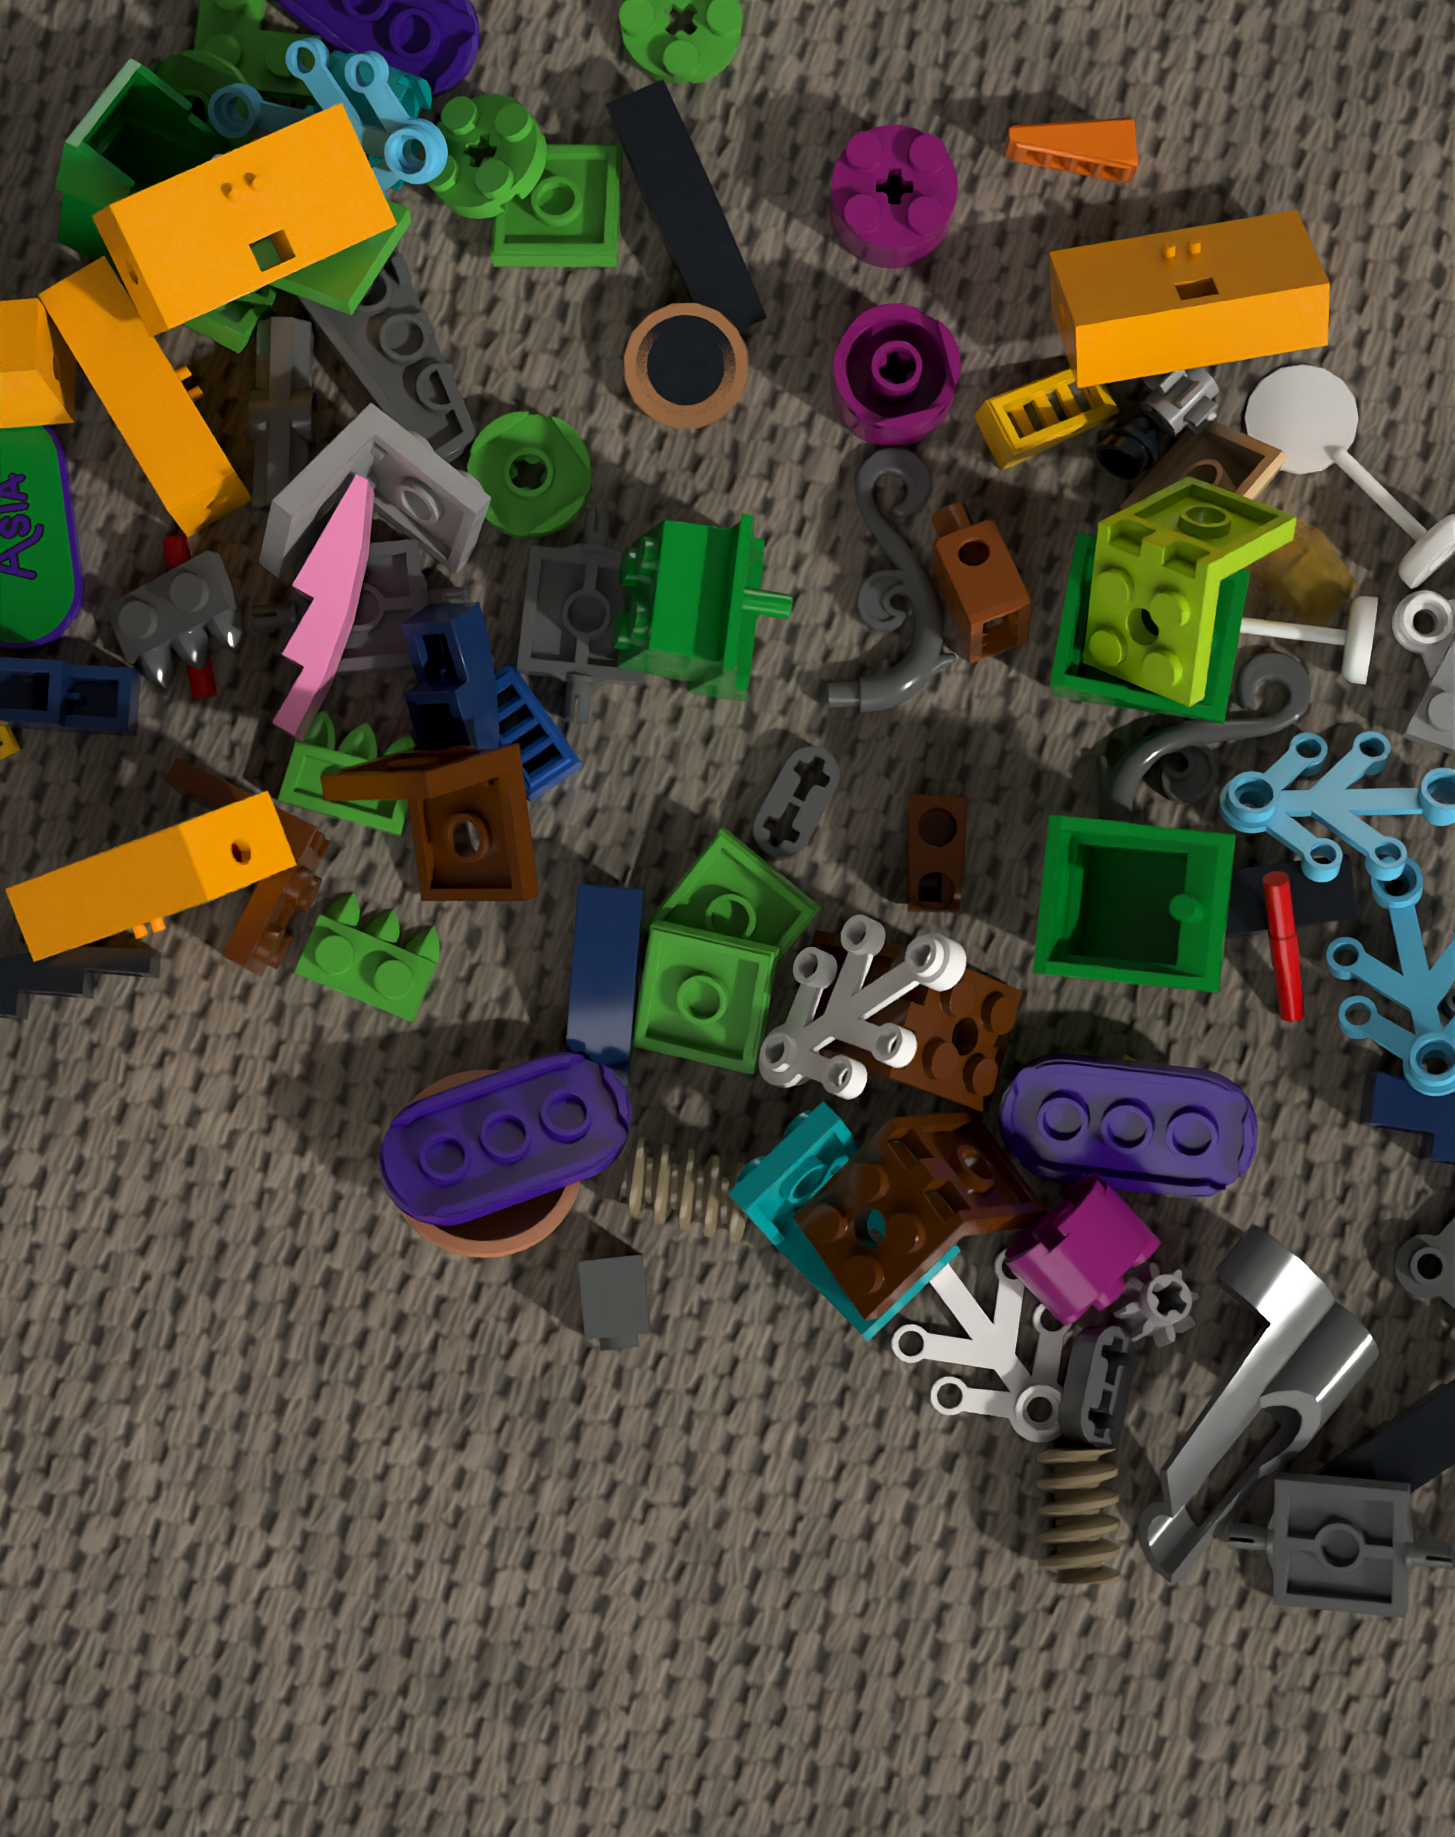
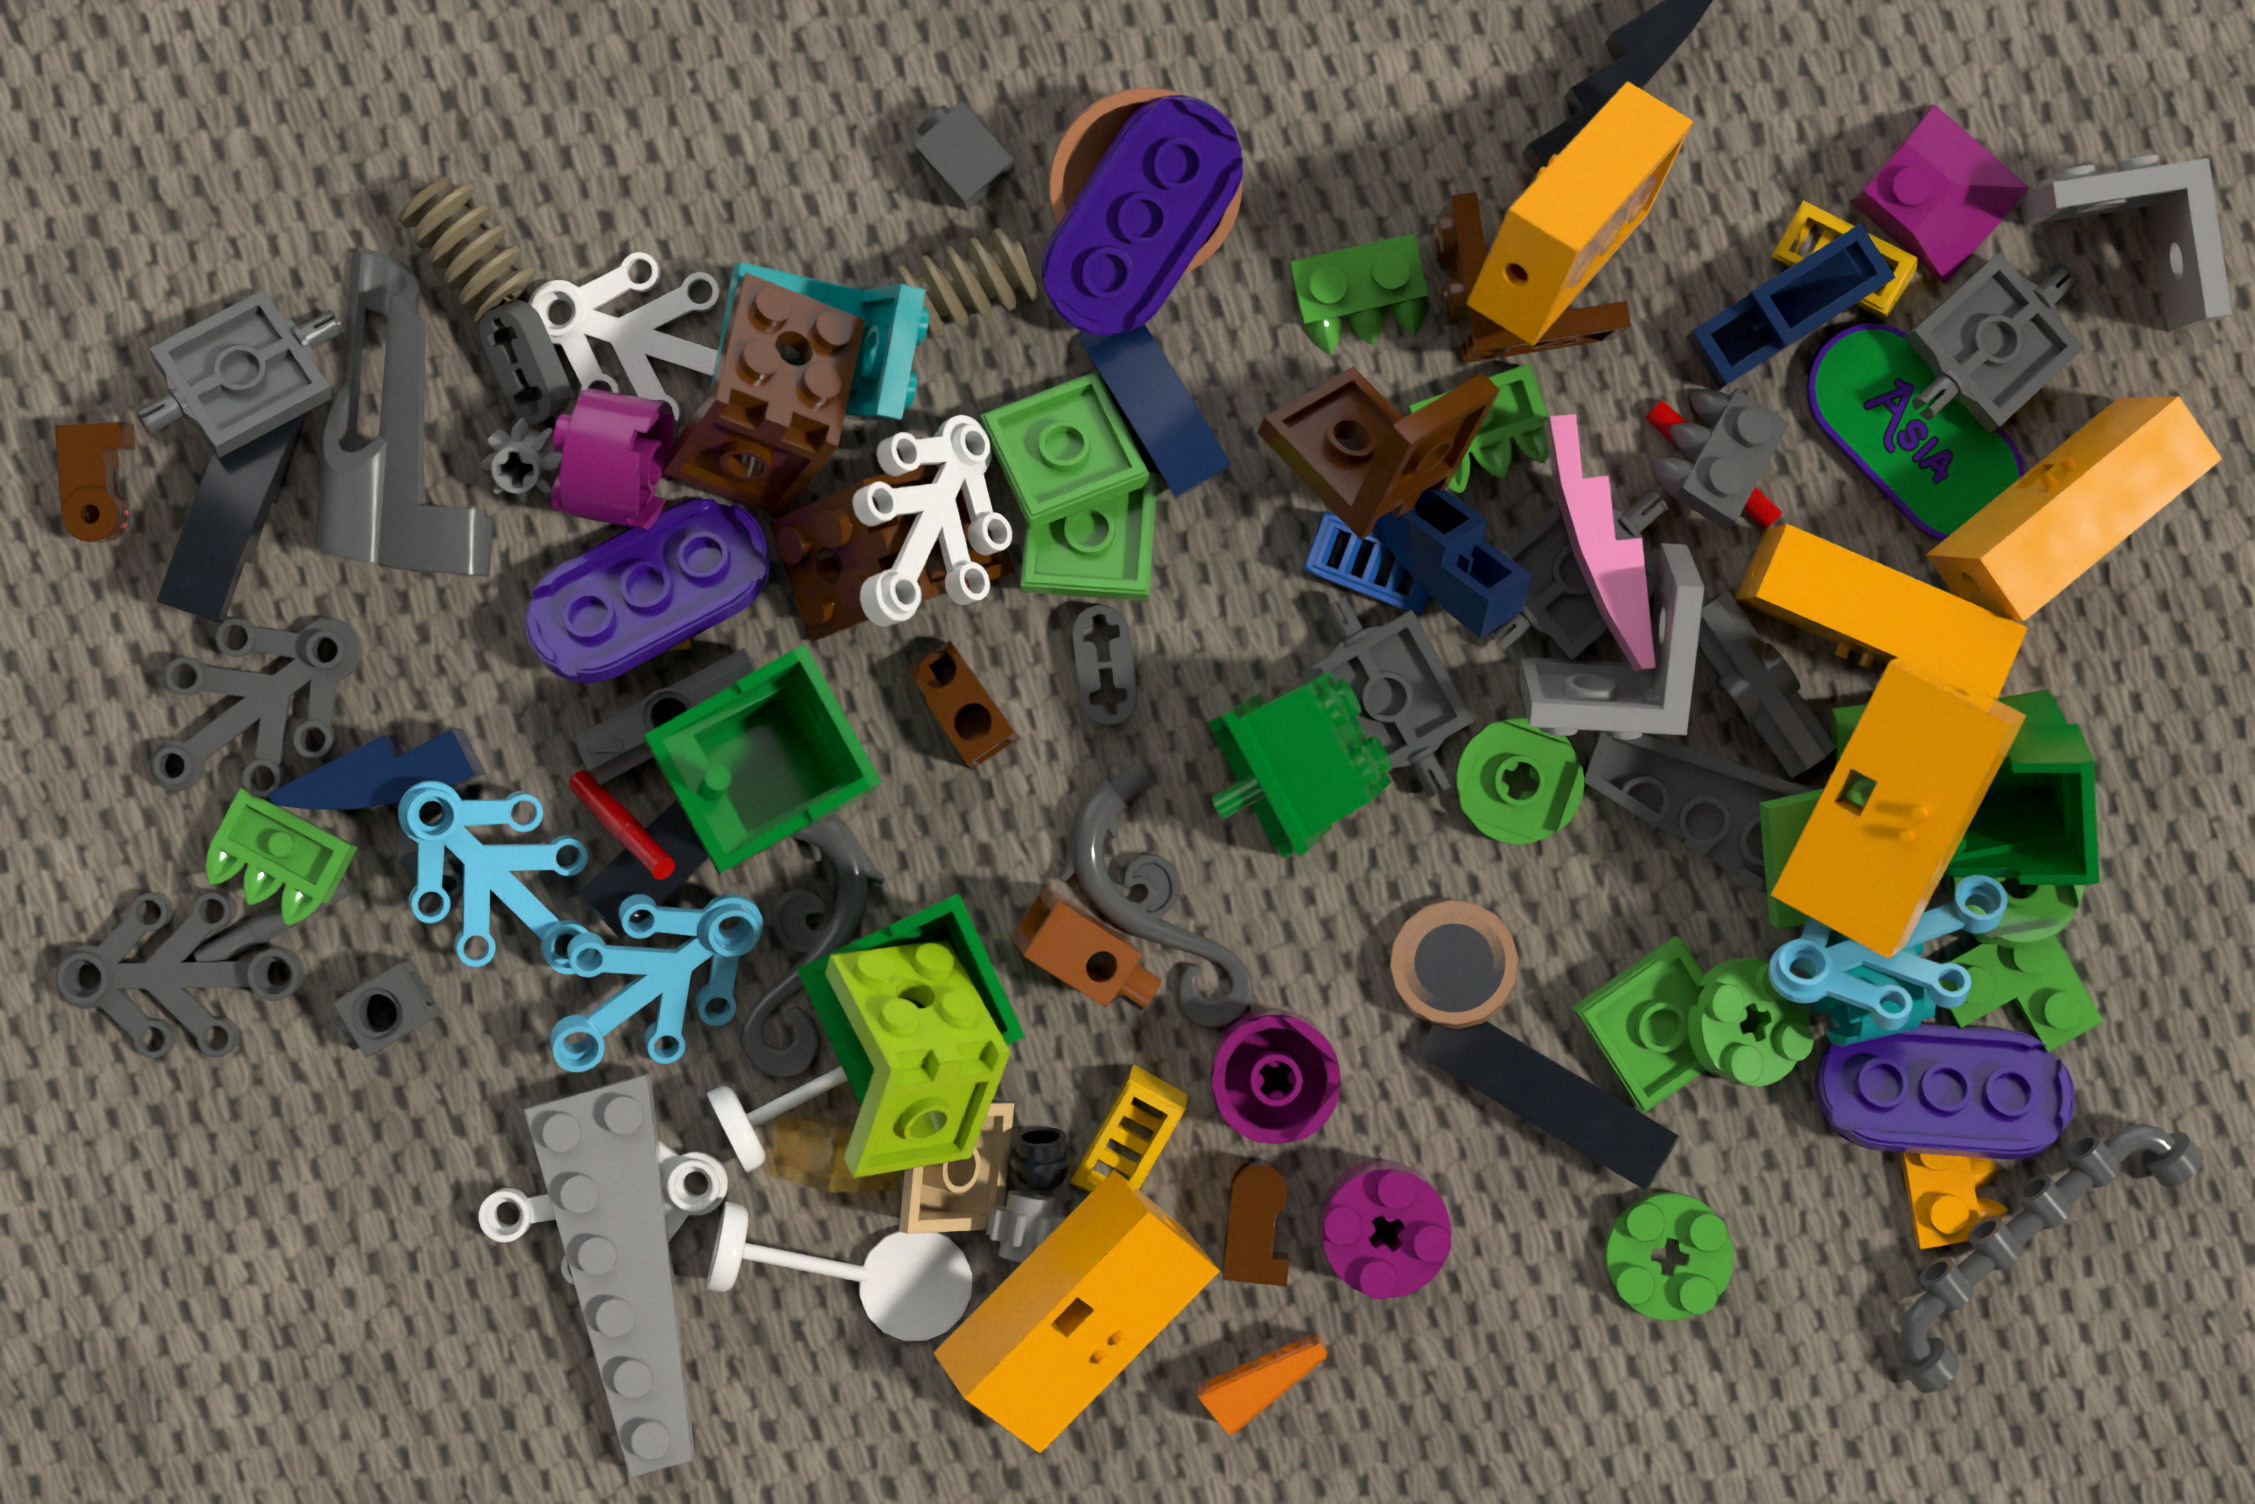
camera: 150 degrees right, 5 degrees up
none -> dark grey piece [574,647,758,786]
none -> reddish brown leg [1221,1159,1289,1287]

